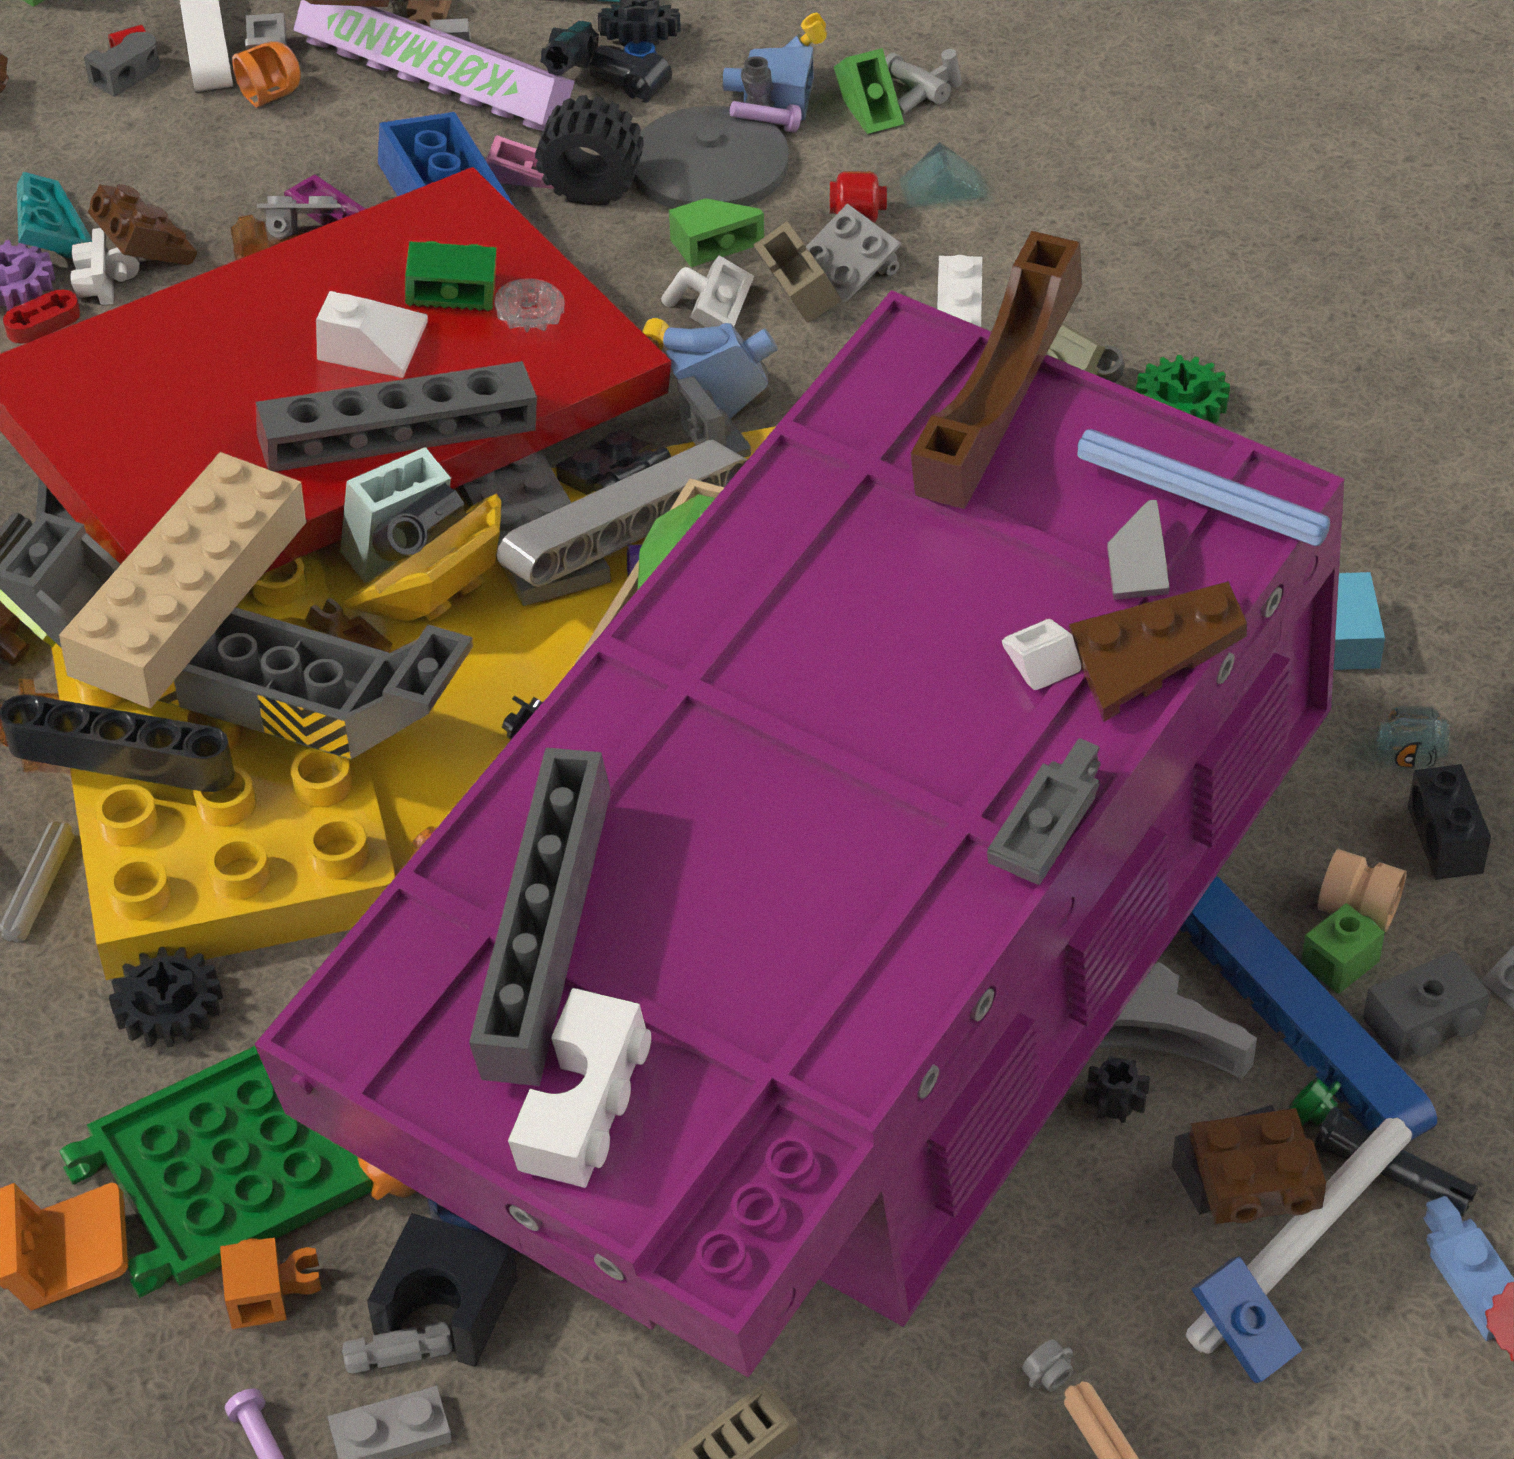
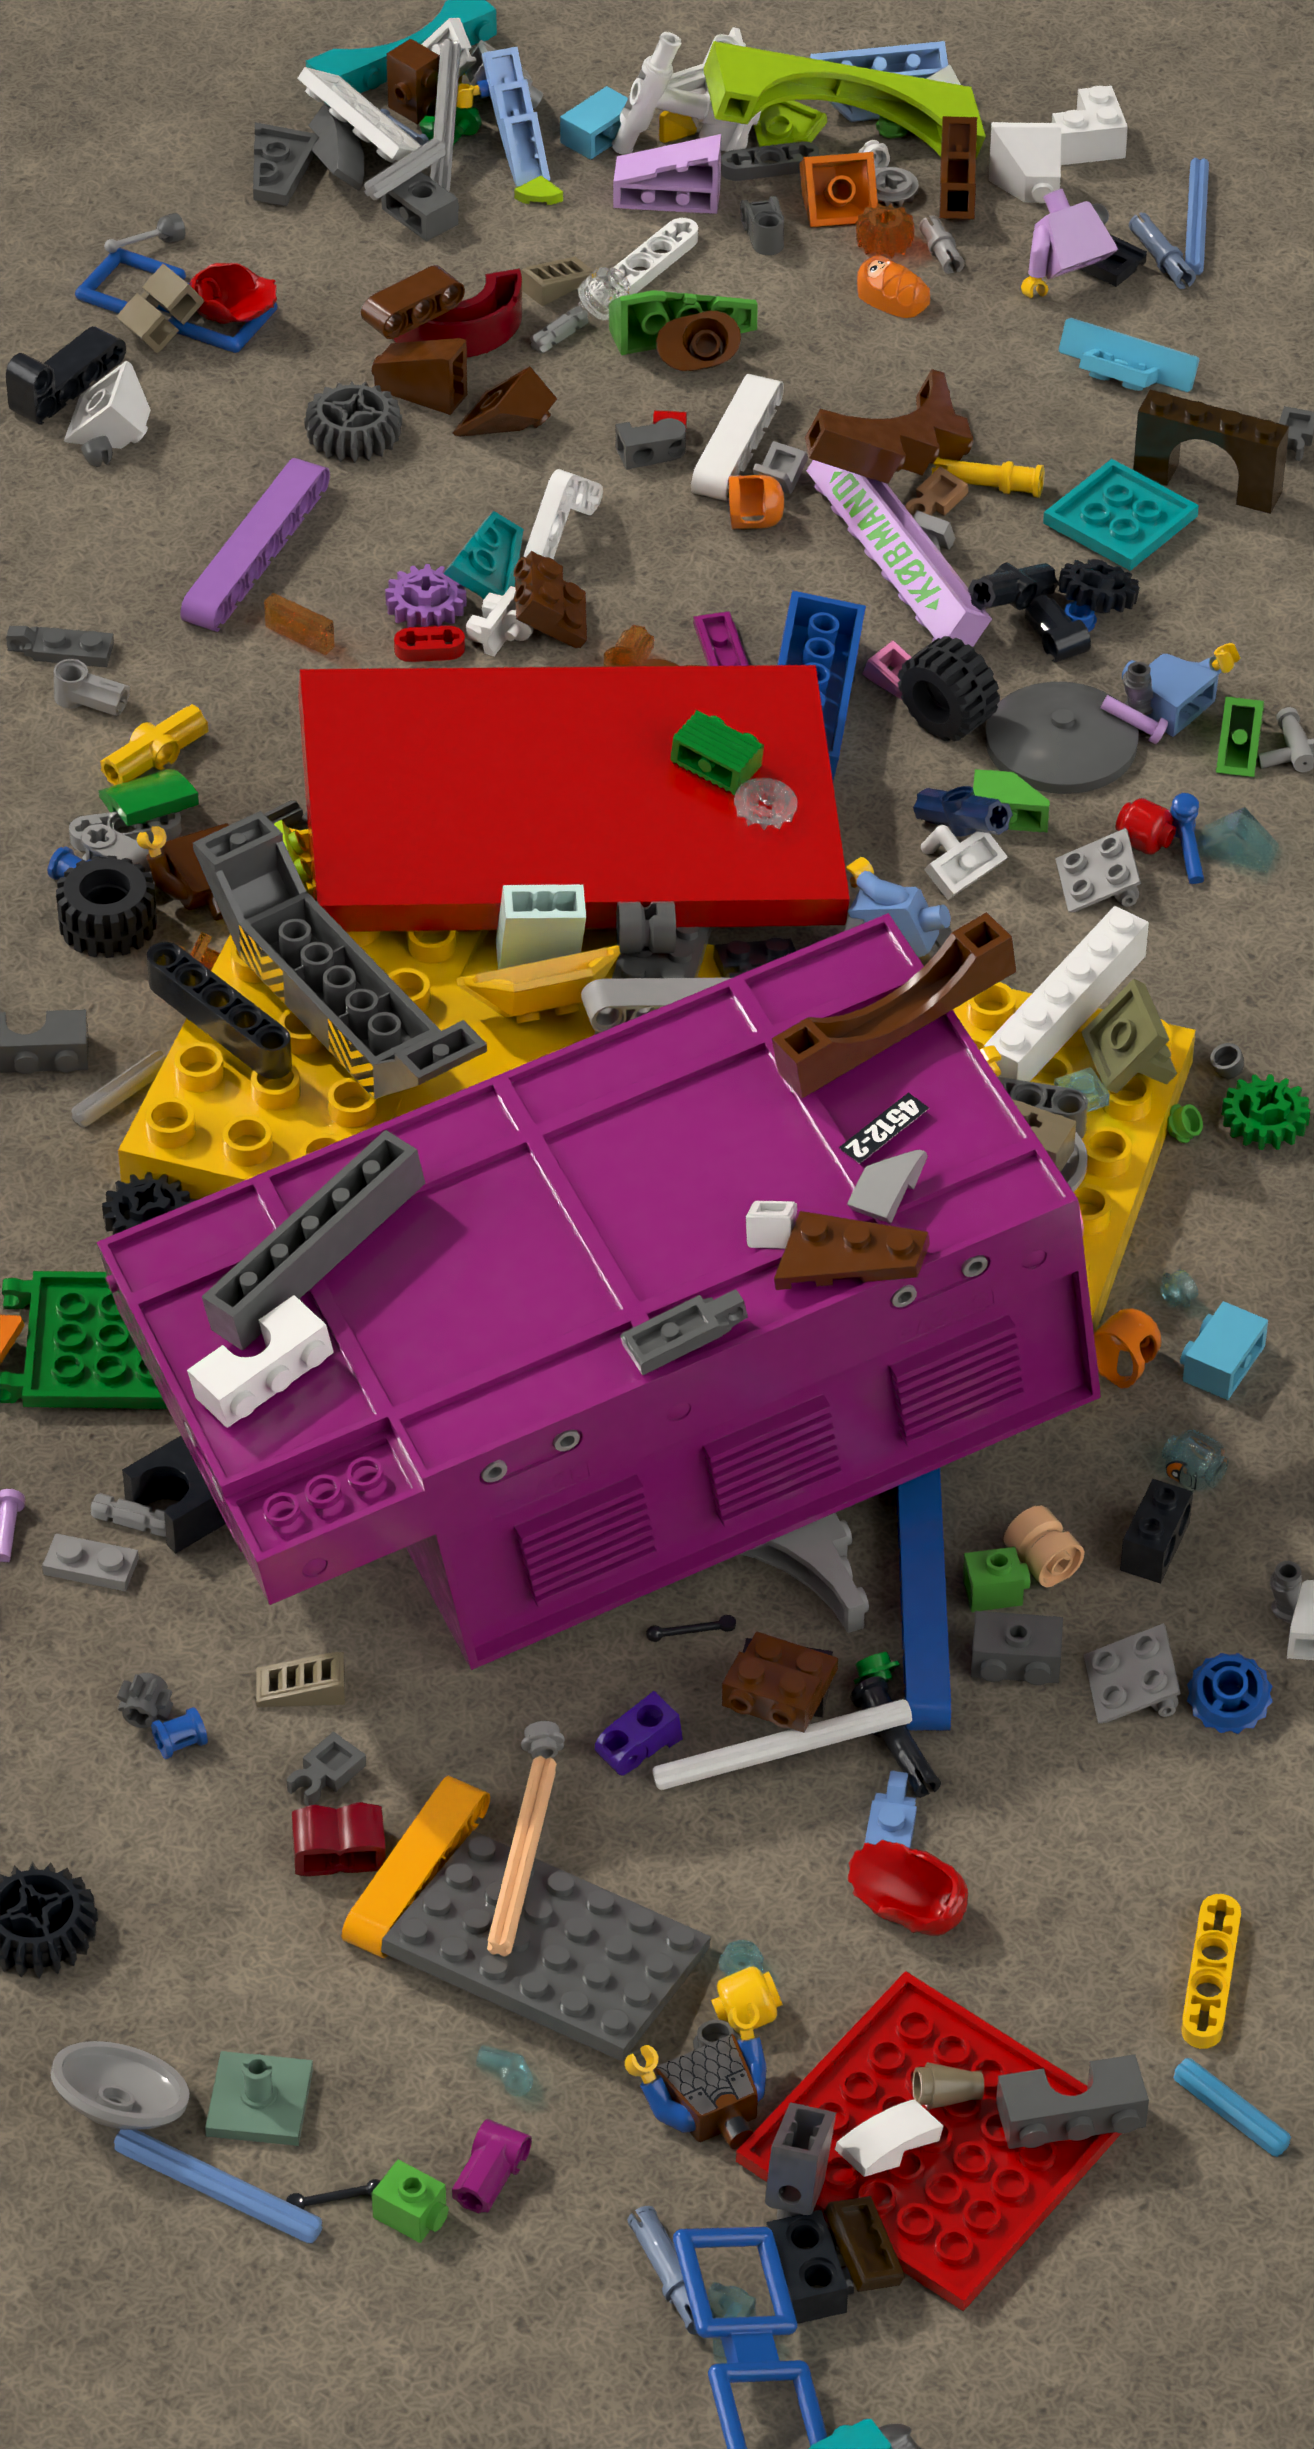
camera: 30 degrees right, 0 degrees up
tan brick [59,452,306,709] -> none
orange brick [220,1237,322,1329] -> none
dark grey brick [256,361,537,472] -> none
light grey hinge [257,196,347,240] -> none
reddish brown plate [305,598,392,653] -> none
white slope [316,291,428,378] -> none
black piece [372,482,467,561] -> none
dark tan piece [754,221,842,322] -> none
medium blue axle [1077,429,1330,546] -> none
black gear [1084,1056,1150,1123] -> none
blue plate [1191,1256,1302,1383] -> none
none -> white beam [524,469,603,559]
none -> dark purple leg [594,1691,683,1776]
none -> dark grey wheel [616,901,676,954]
none -> black hinge [646,1615,736,1642]
none -> black sticker [839,1092,929,1164]
none -> dark blue piece [913,786,1013,837]
none -> blue piece [1171,793,1204,884]

